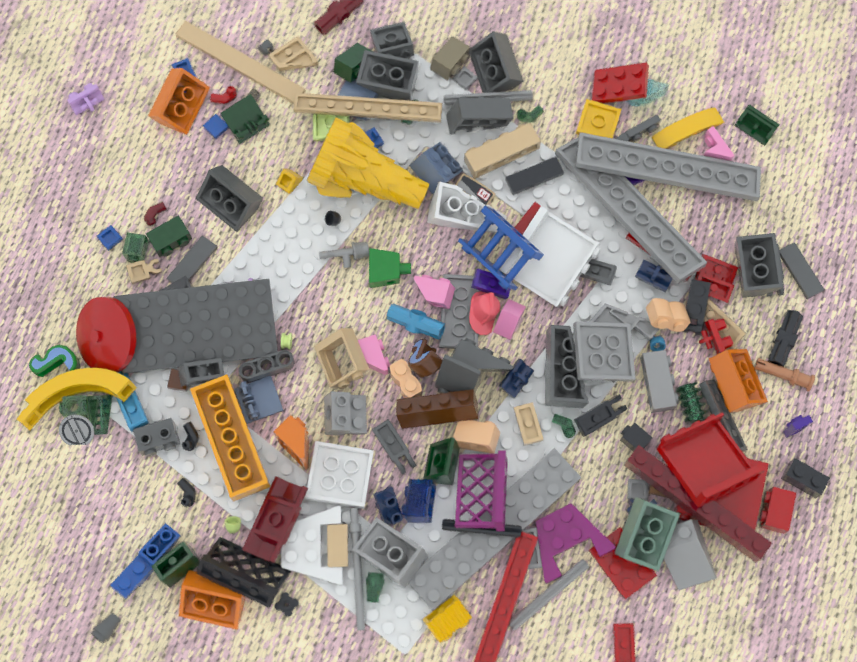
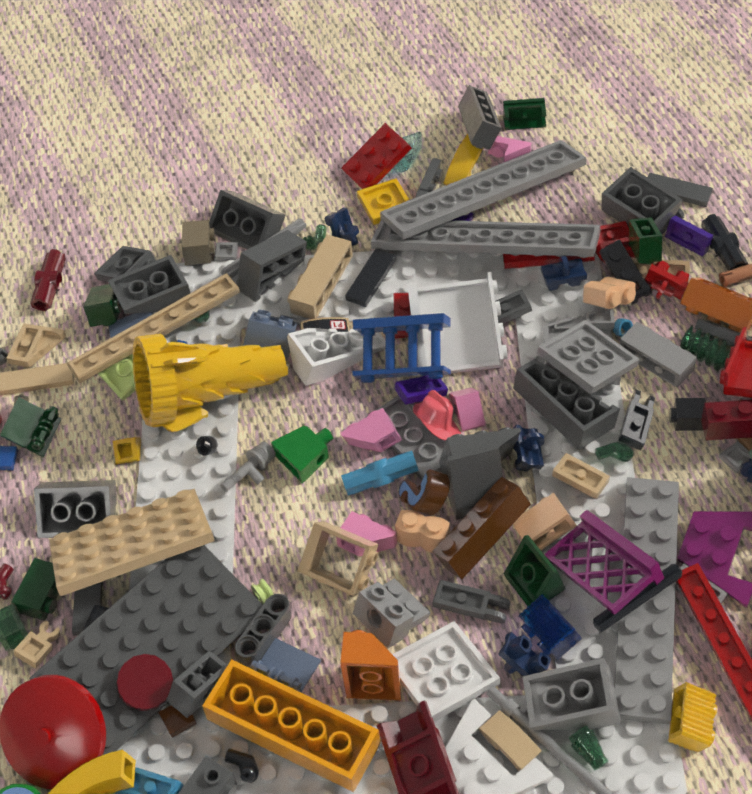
camera: 35 degrees left, 20 degrees down
none -> tan plate [49,488,215,596]
none -> dark red tile [116,654,173,711]
none -> dark blue hips [324,207,359,246]
none -> dark grey brick [458,85,501,150]
none -> dark green brick [629,217,662,265]
none -> dark purple plate [665,216,713,257]

